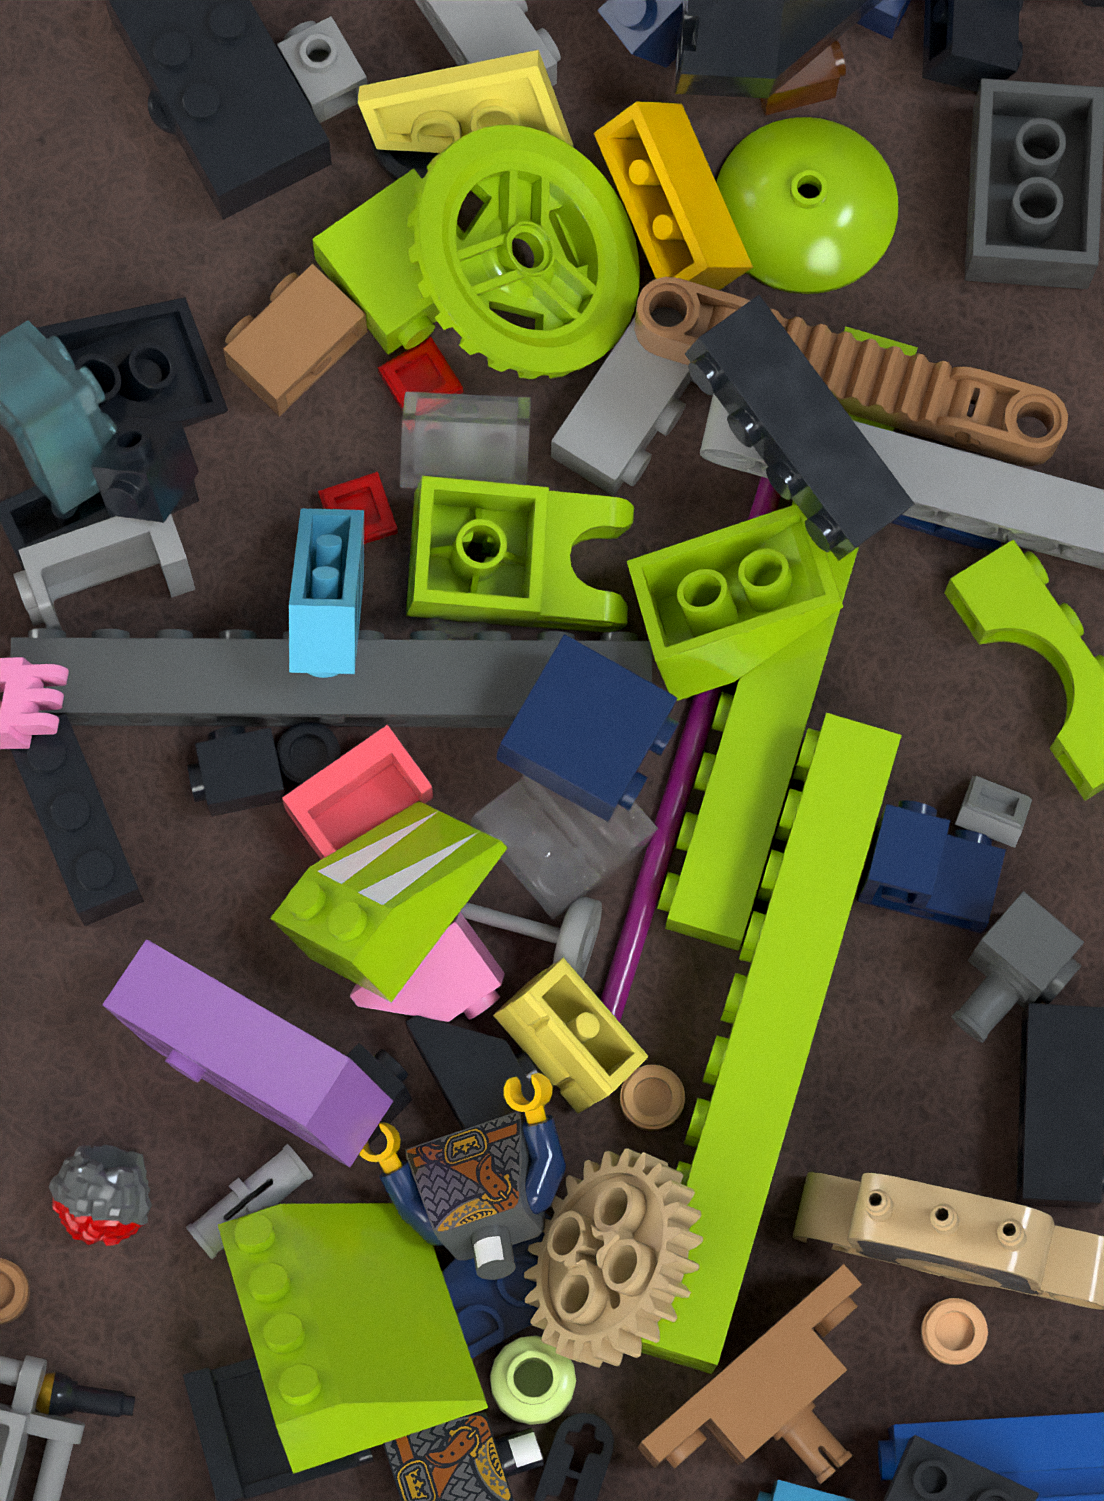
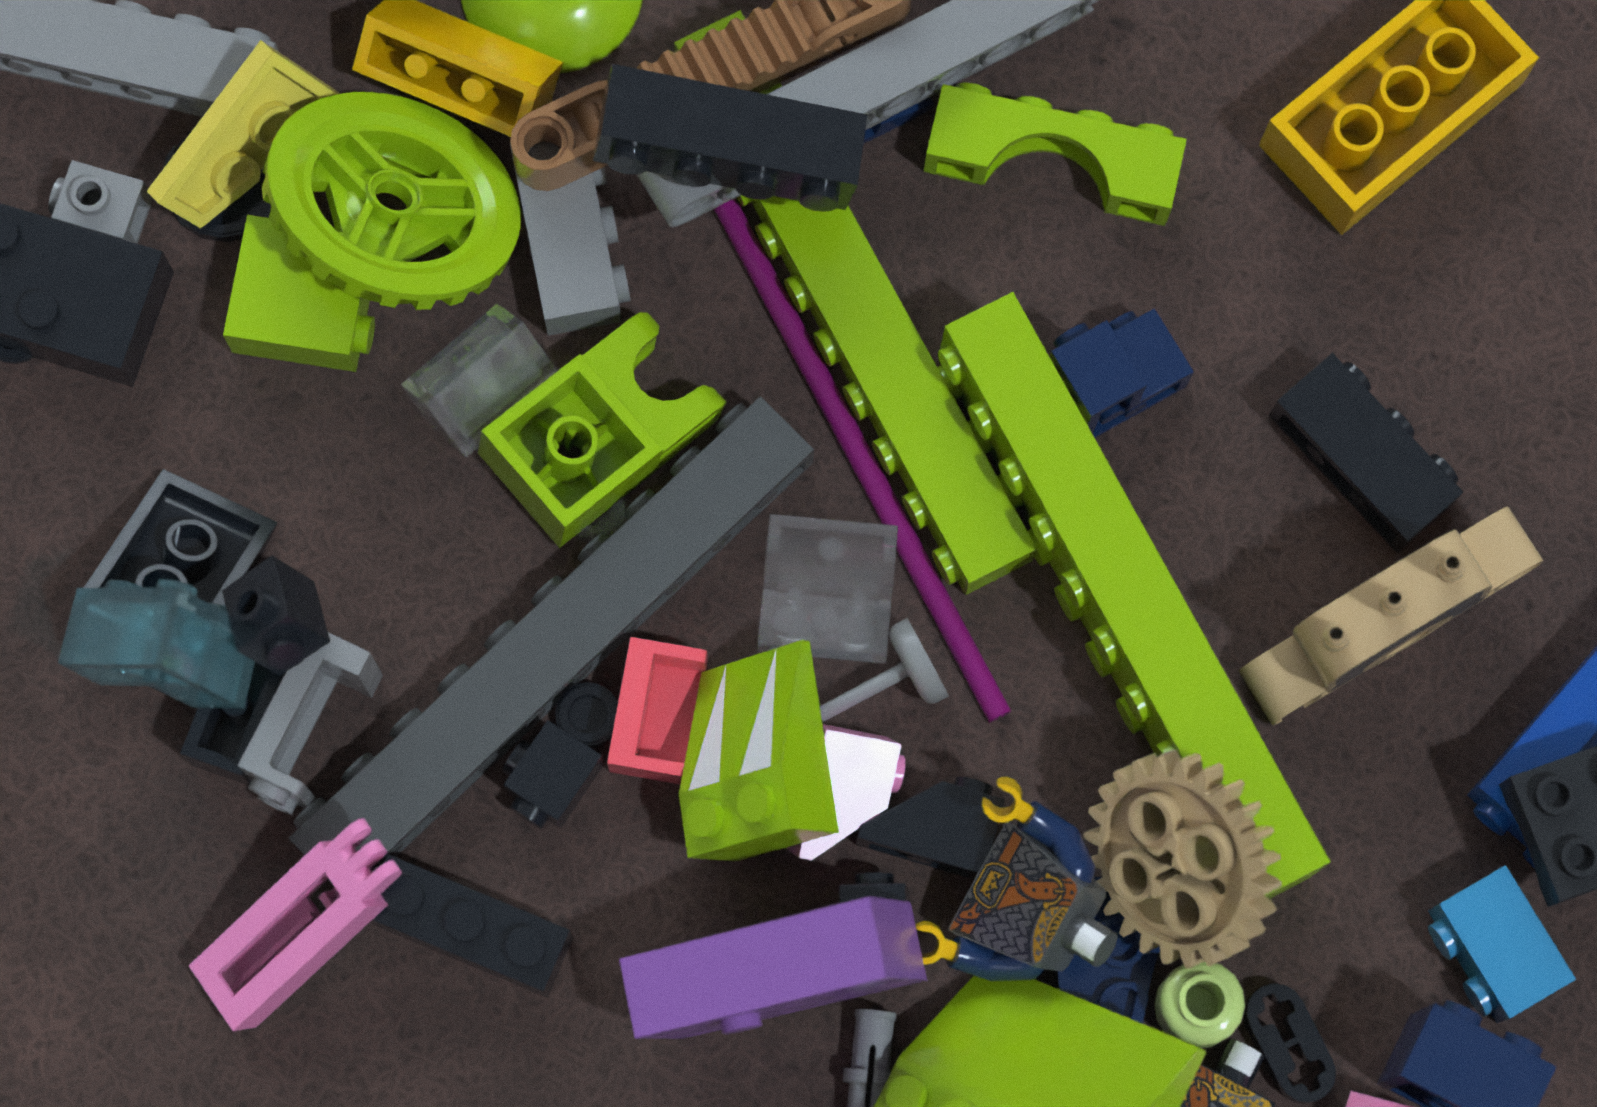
camera: 45 degrees left, 0 degrees up
medium nougat brick [223,264,368,417] -> none
medium azure brick [289,508,364,678] -> none
red tile [318,472,398,544] -> none
red tile [378,337,464,423] -> none
light yellow brick [493,957,648,1113] -> none
dark blue brick [496,634,679,822] -> none
light nougat tile [620,1065,685,1131] -> none
lime slope [627,504,843,701] -> none
medium nougat brick [637,1264,862,1484] -> none
light nougat tile [921,1298,988,1365] -> none
dark grey brick [951,891,1084,1043] -> none
light grey tile [955,776,1032,848] -> none

